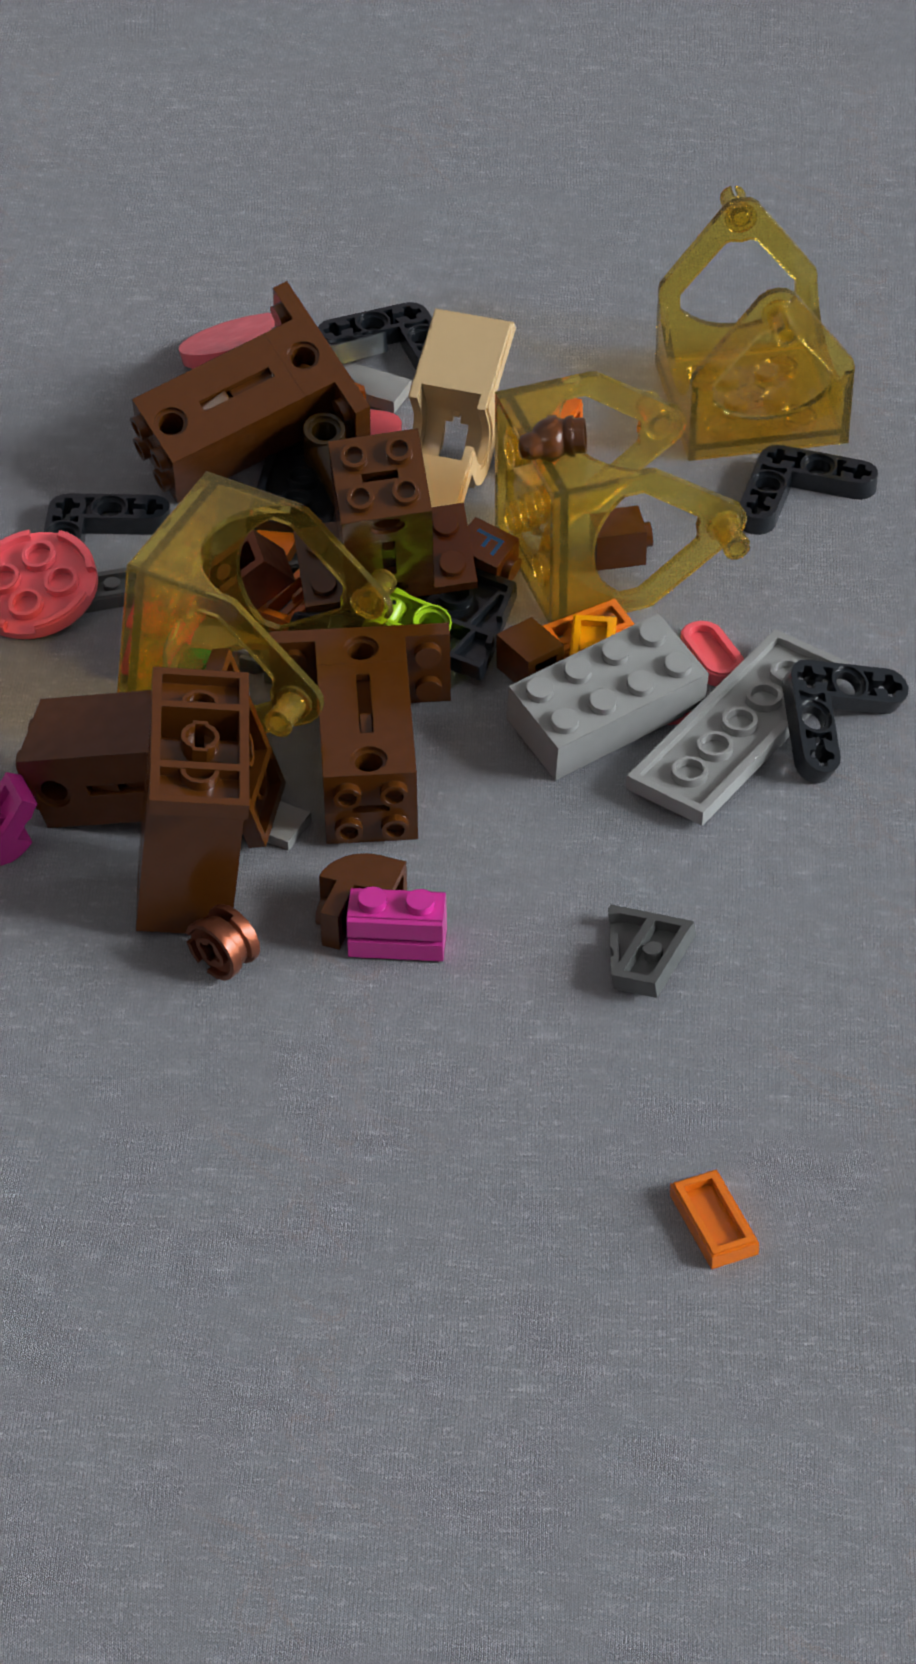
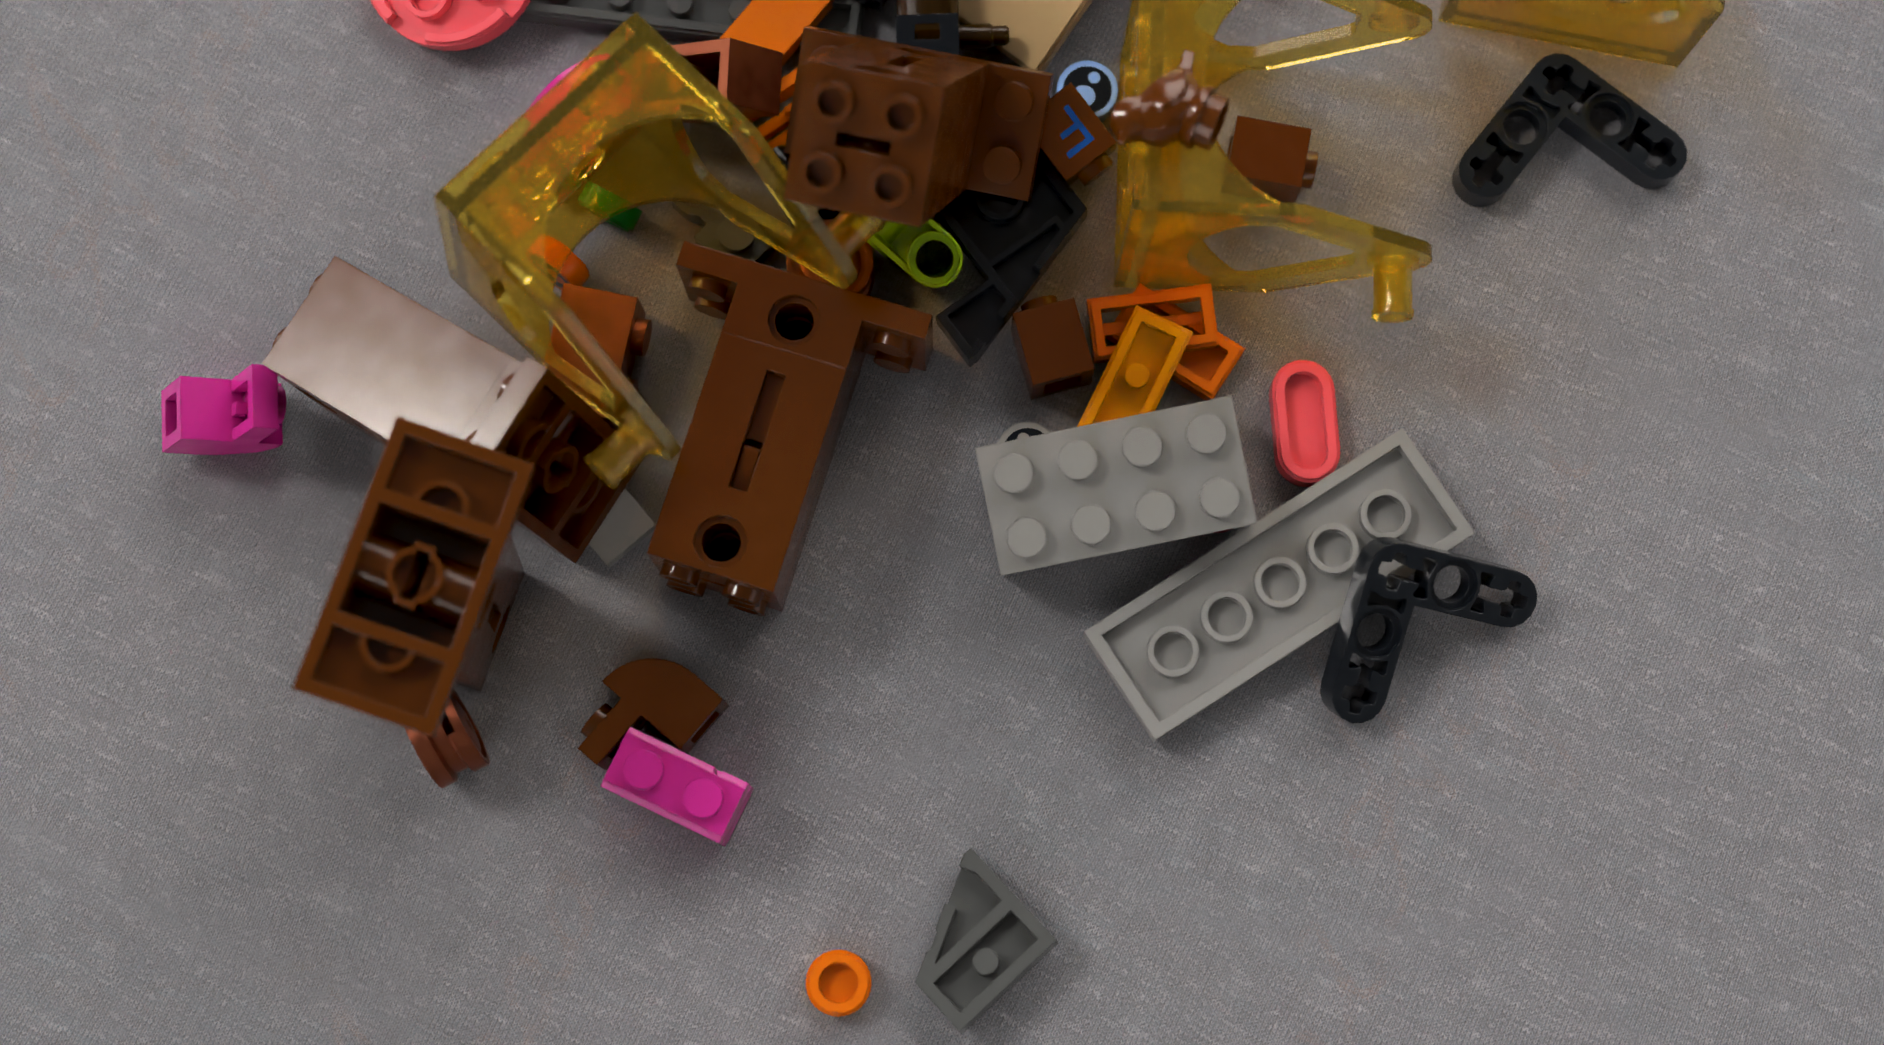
camera: 20 degrees right, 35 degrees up
none -> orange tile [806,950,872,1017]

